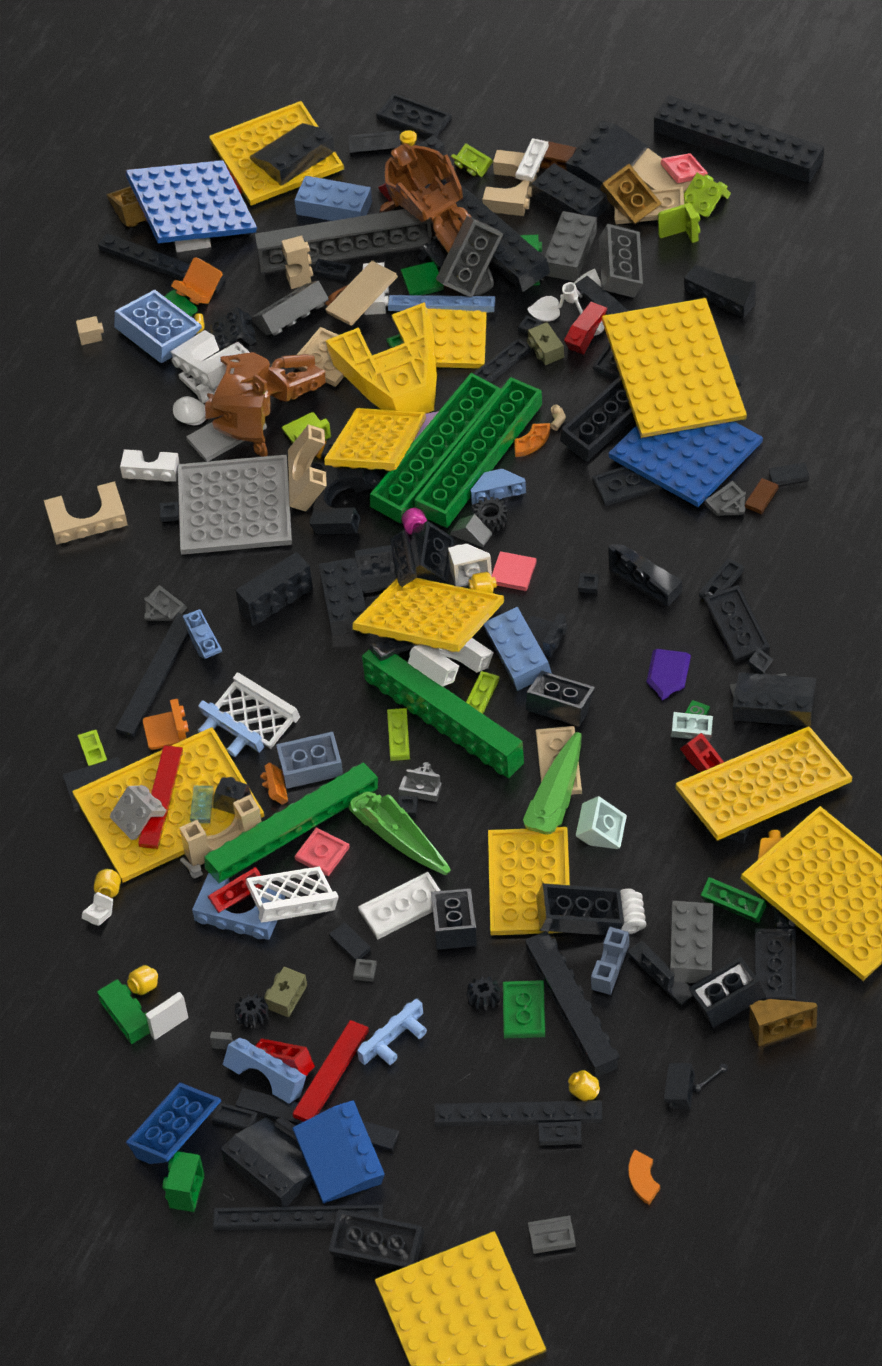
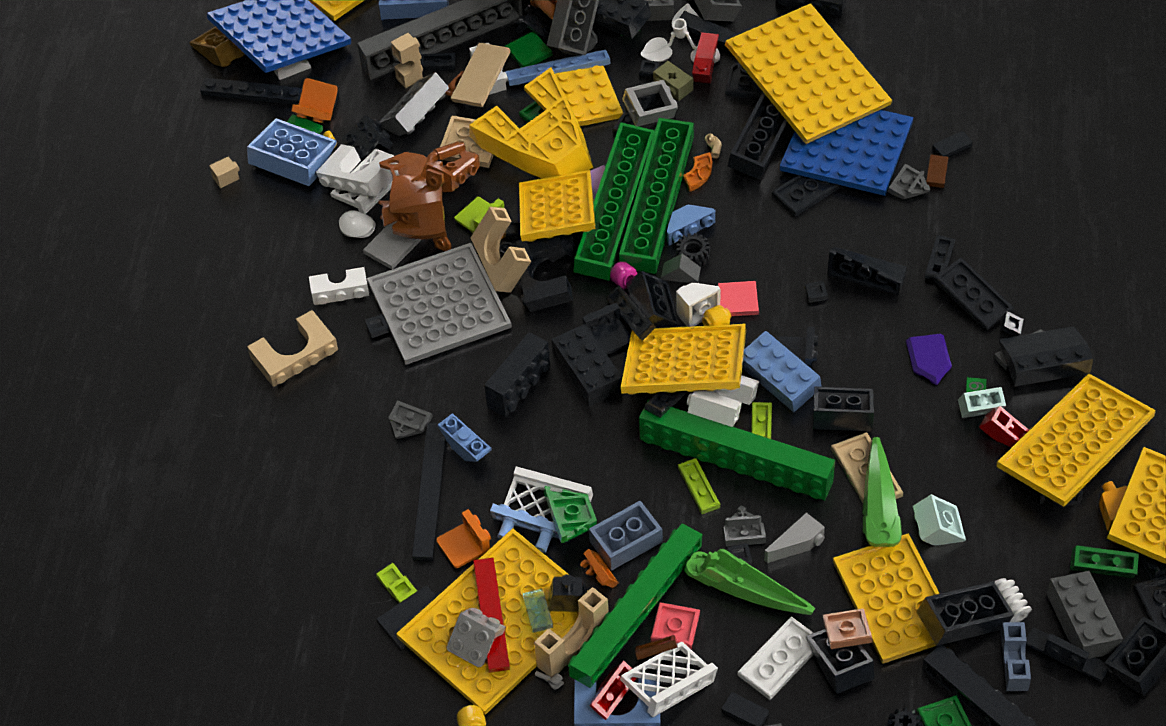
camera: 20 degrees left, 0 degrees up
none -> green wing [544,486,597,543]
none -> light grey window [622,80,678,126]
none -> reddish brown tile [635,635,678,660]
none -> light grey slope [764,513,825,563]
none -> nougat tile [823,608,872,649]

